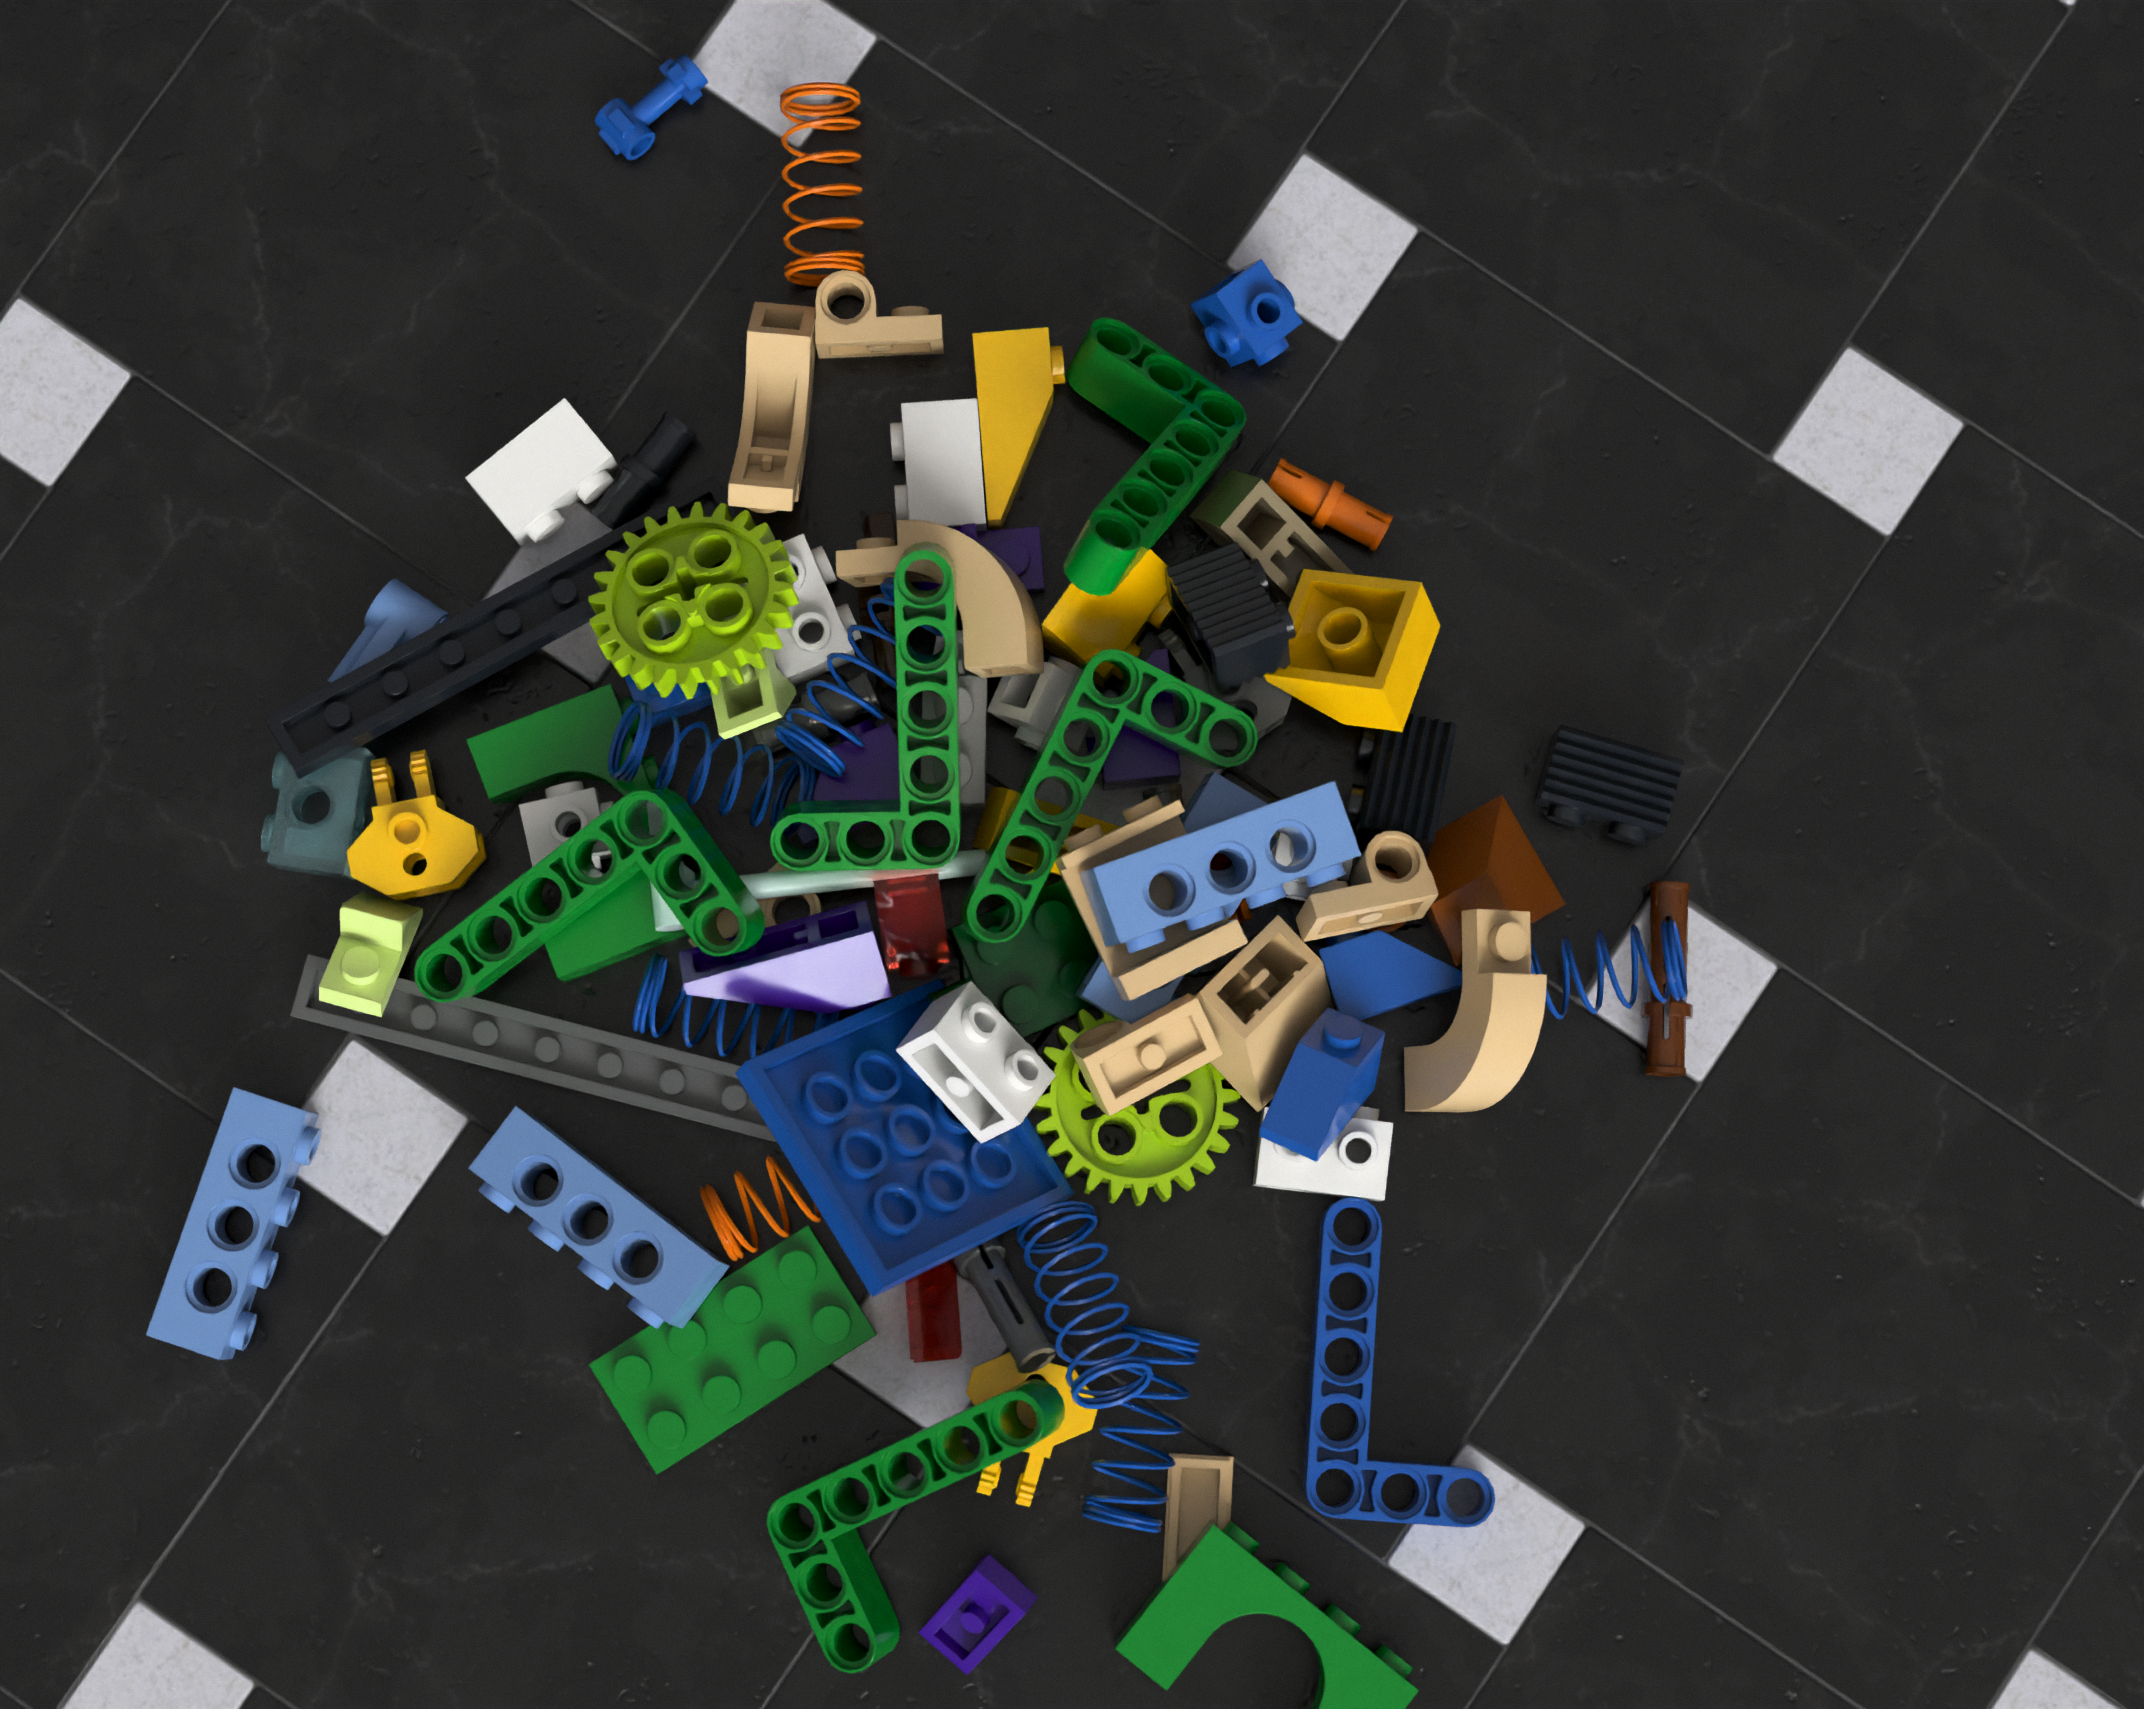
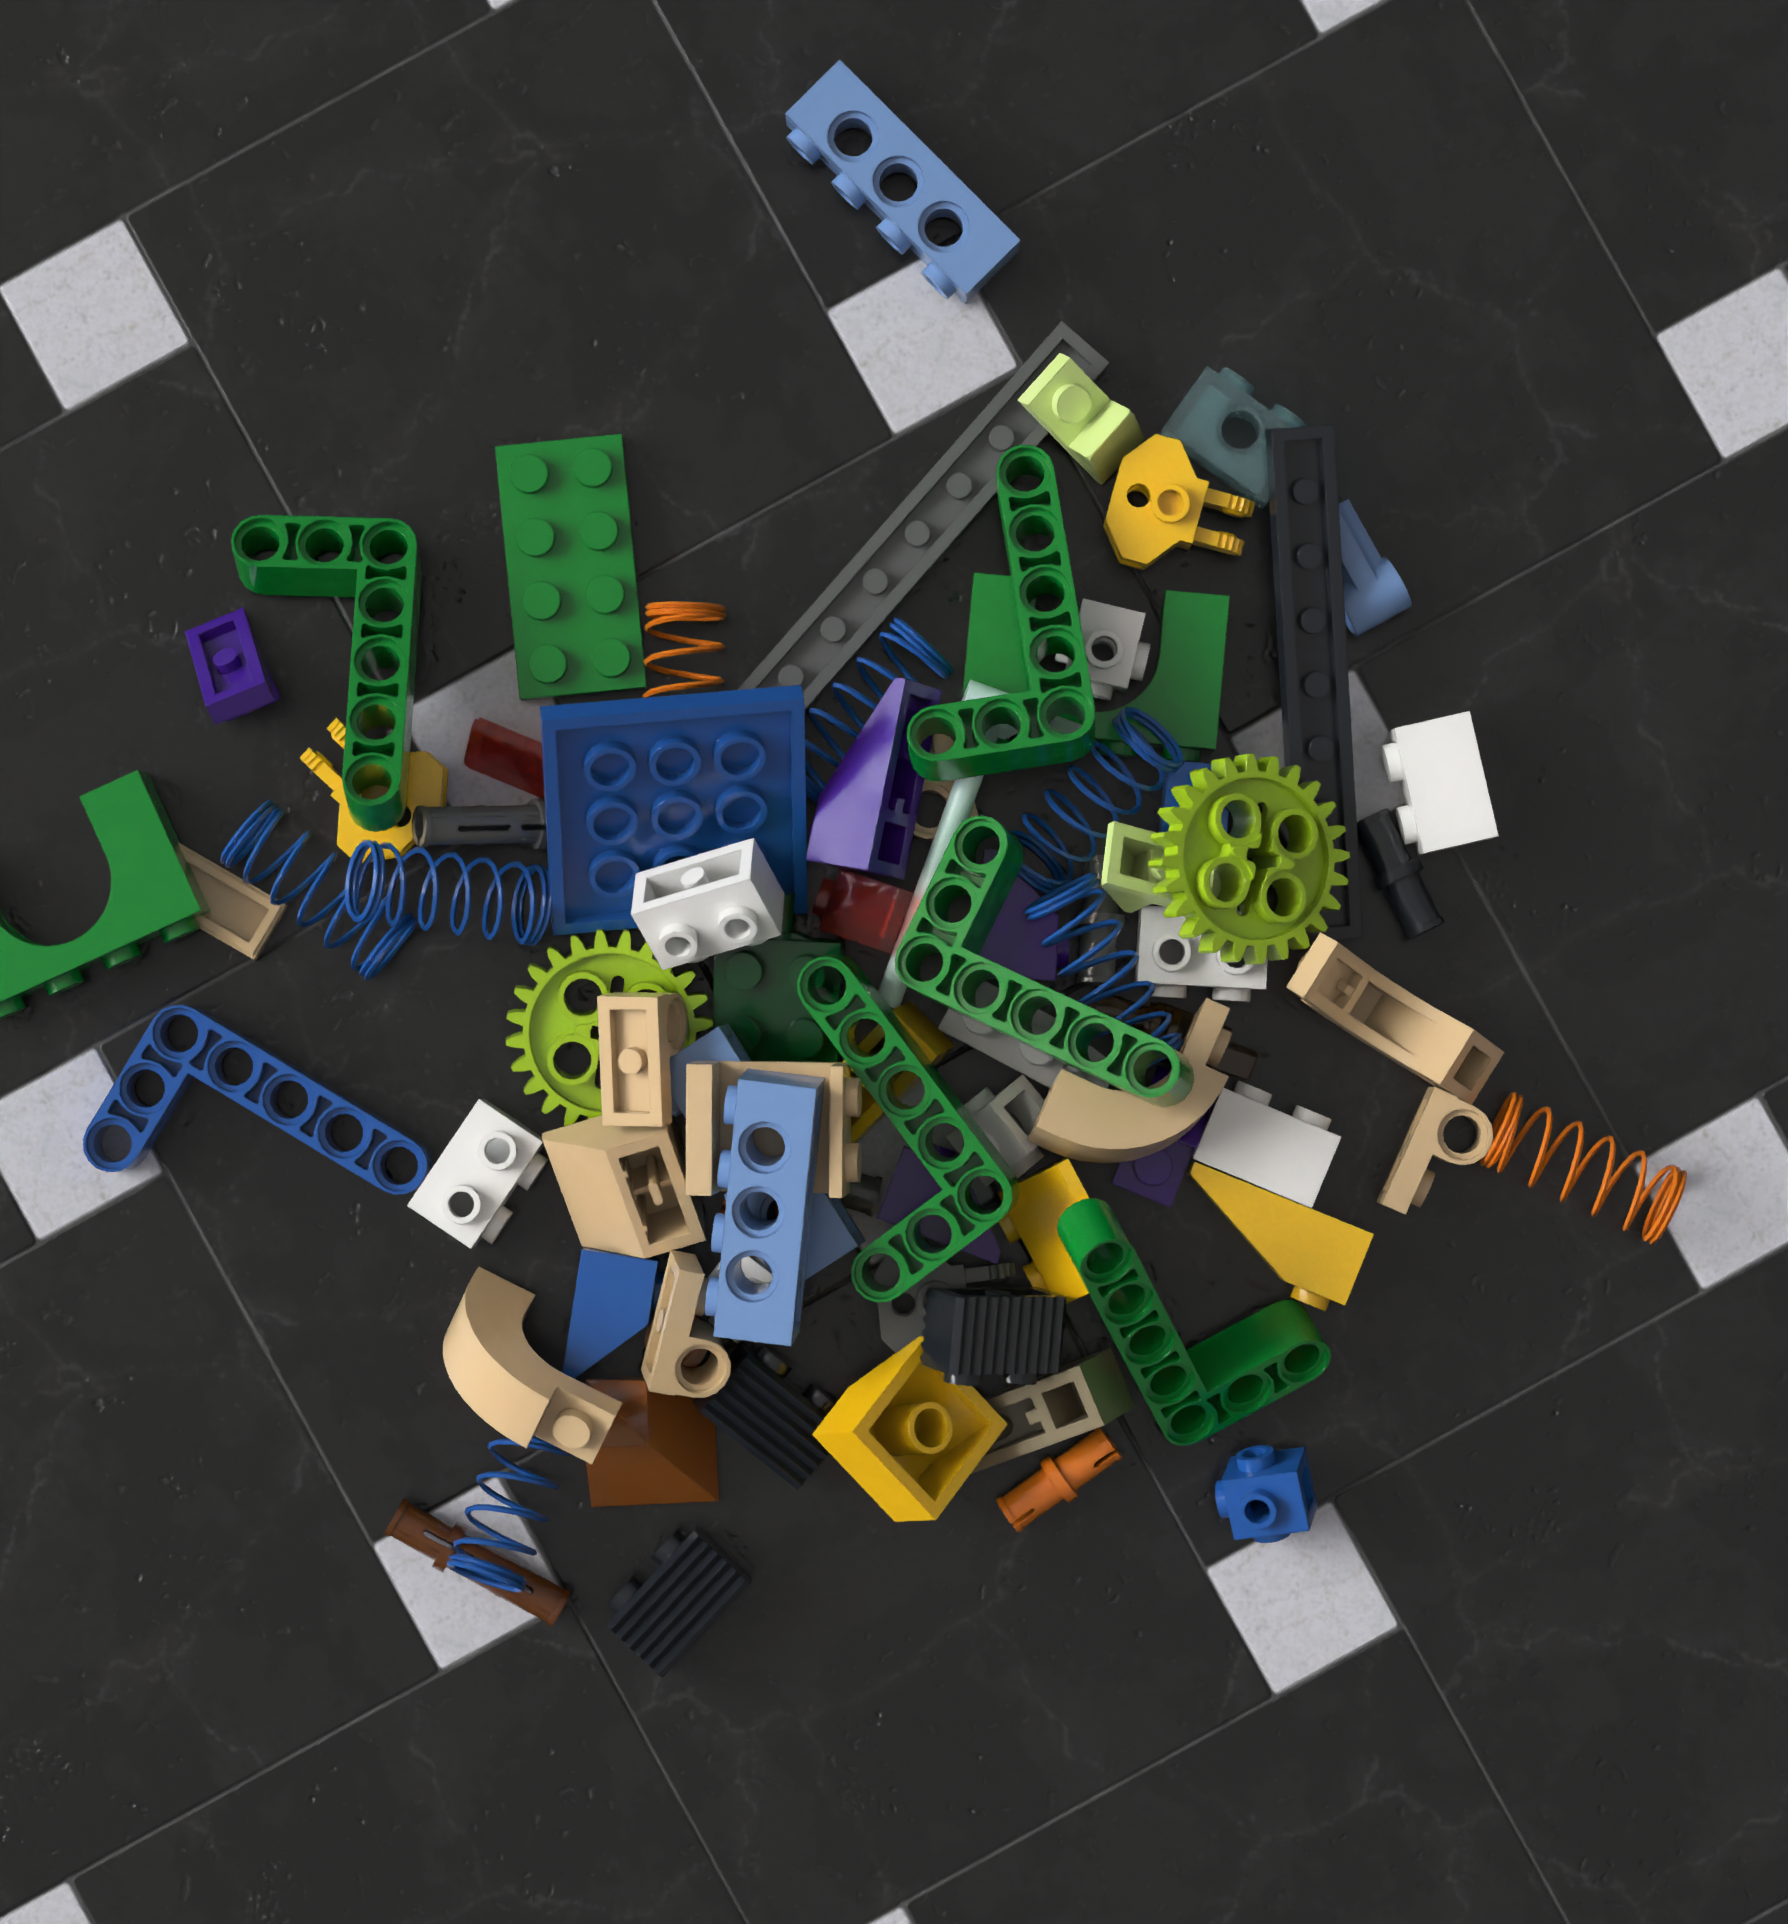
camera: 125 degrees right, 5 degrees up
medium blue brick [469,1106,730,1329] -> none
blue bar [595,54,708,160] -> none
blue slope [1259,1007,1385,1162] -> none

